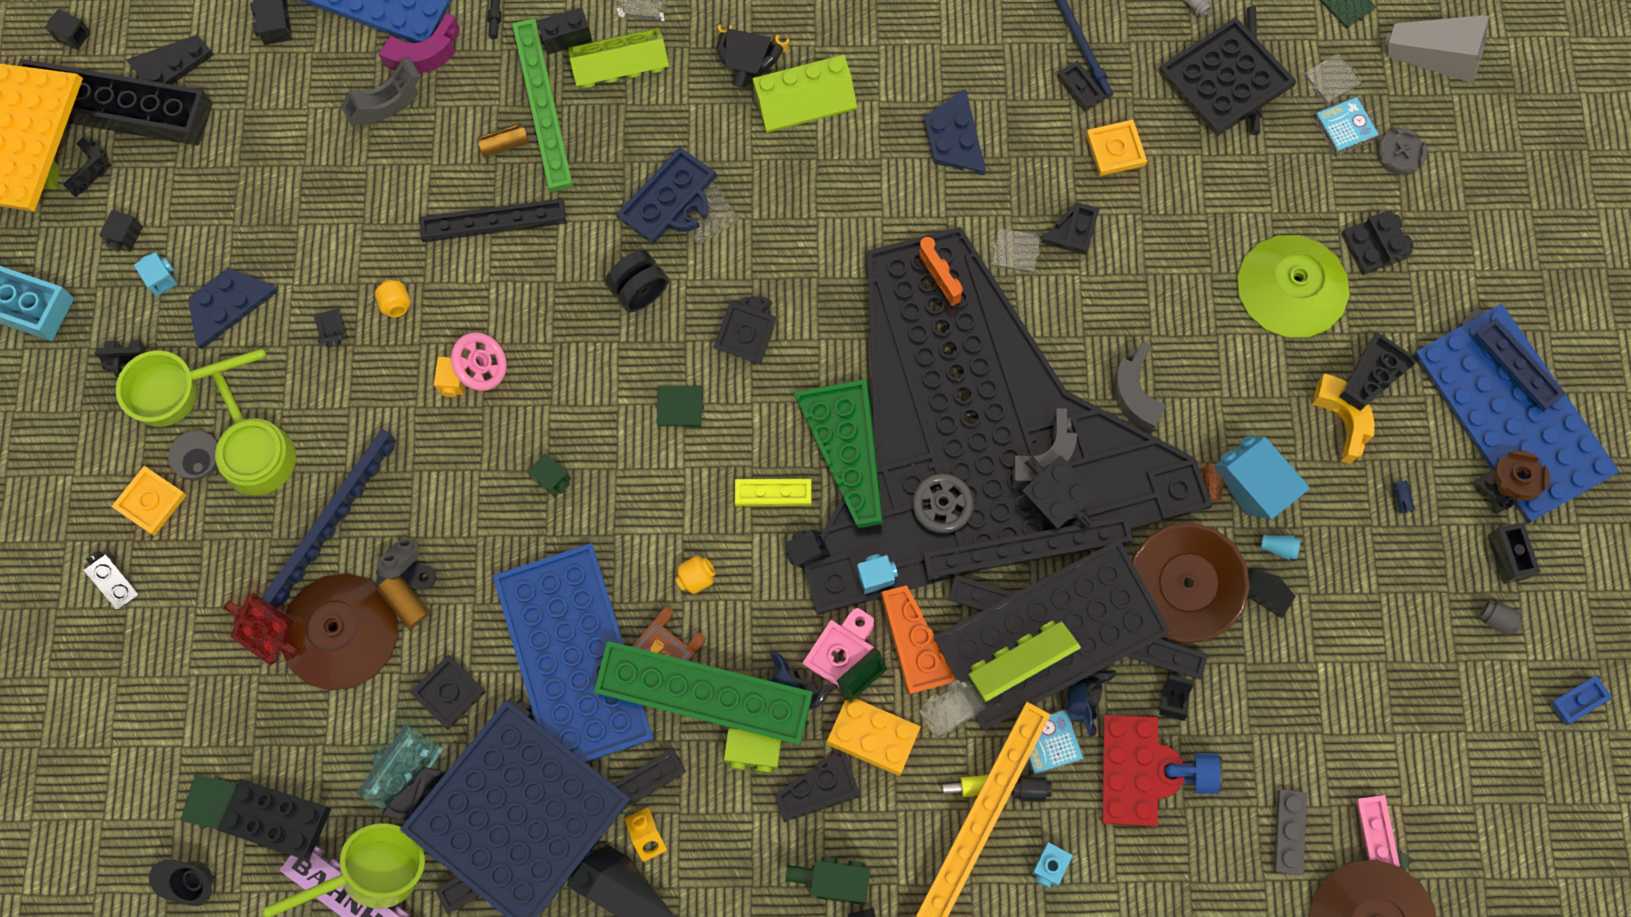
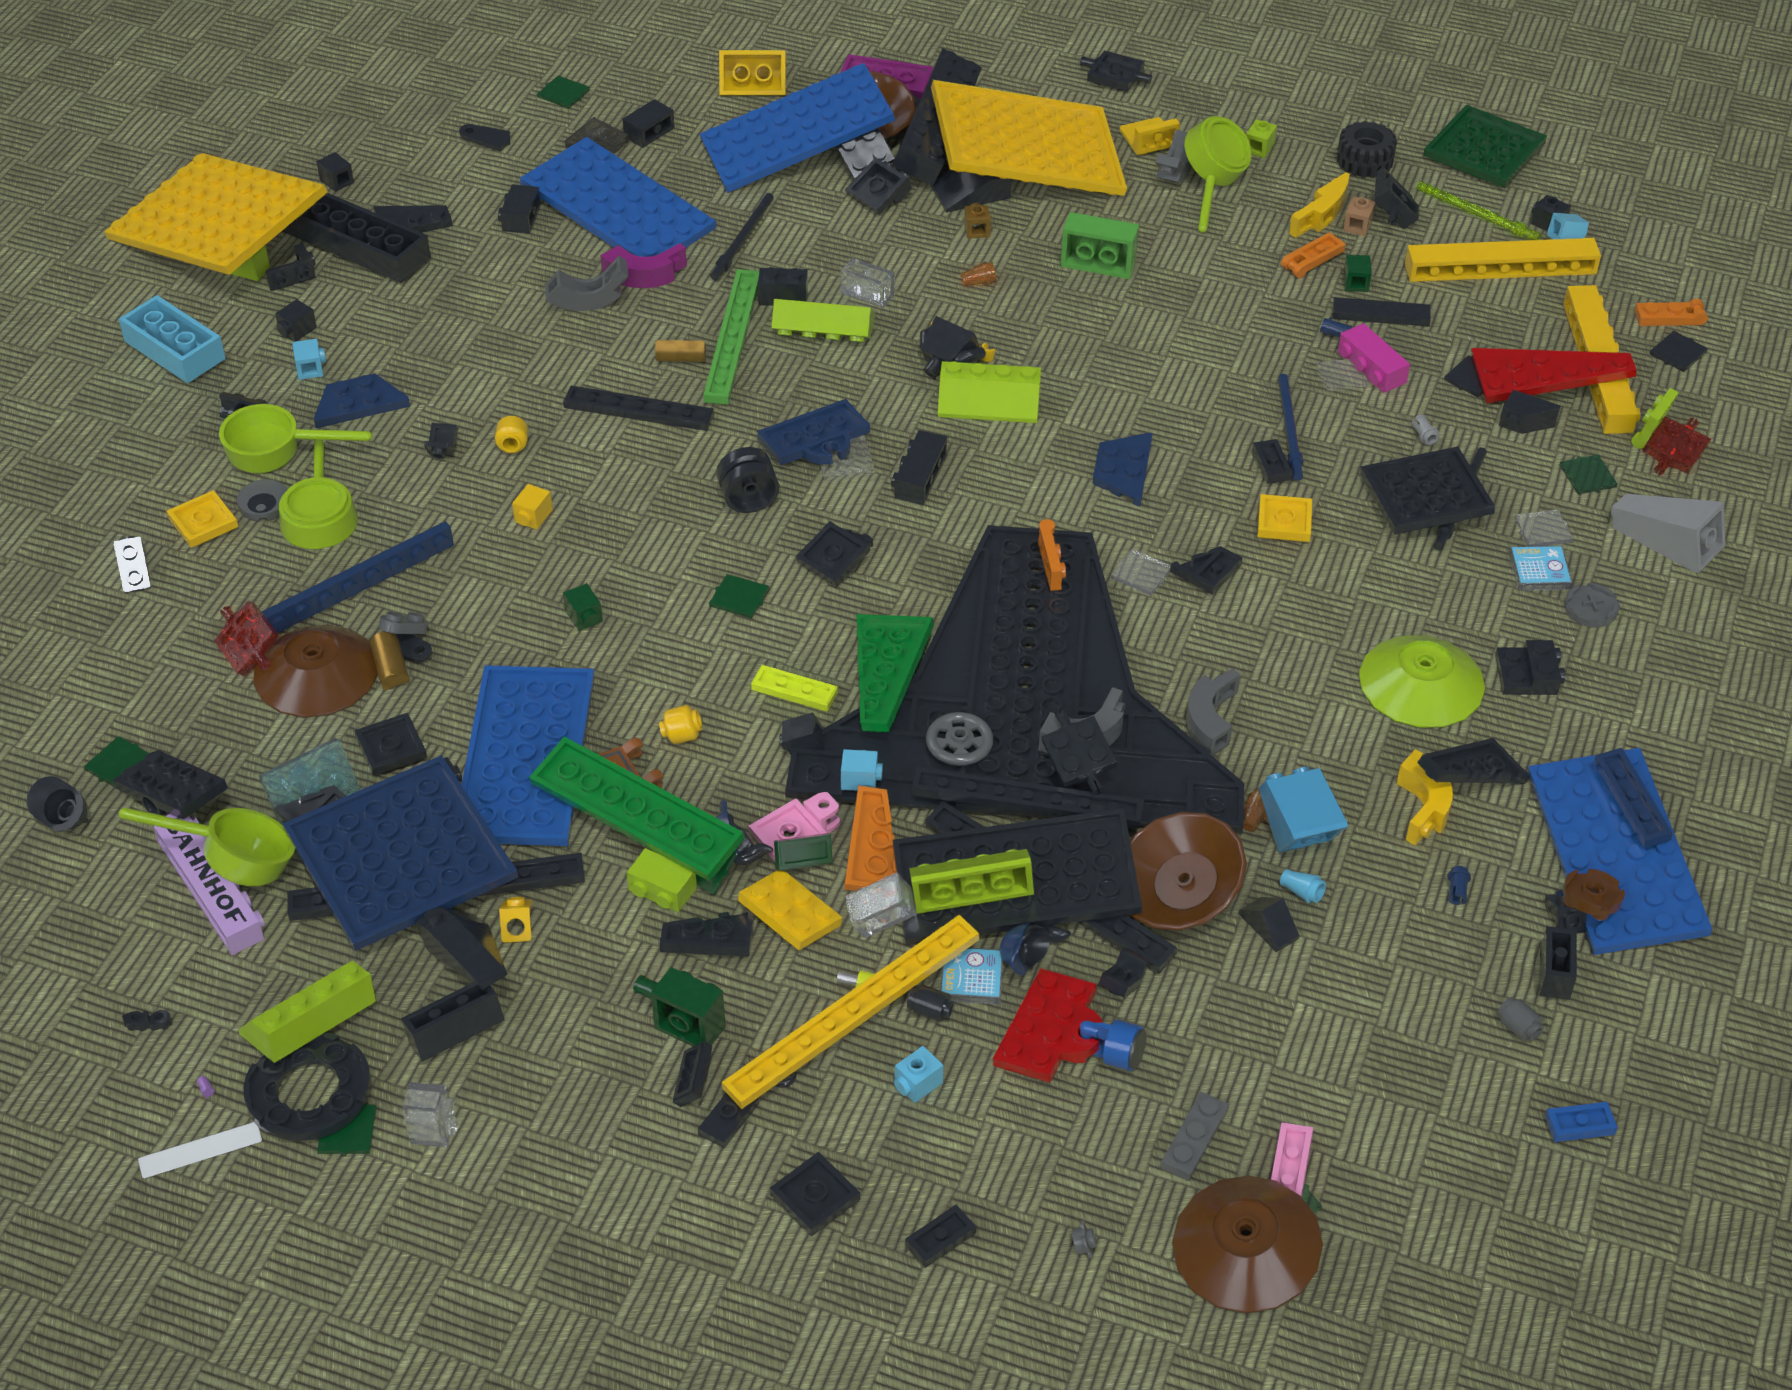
camera: 20 degrees right, 25 degrees down
bright pink plate [451,332,507,391] -> none
none -> black brick [891,430,947,505]

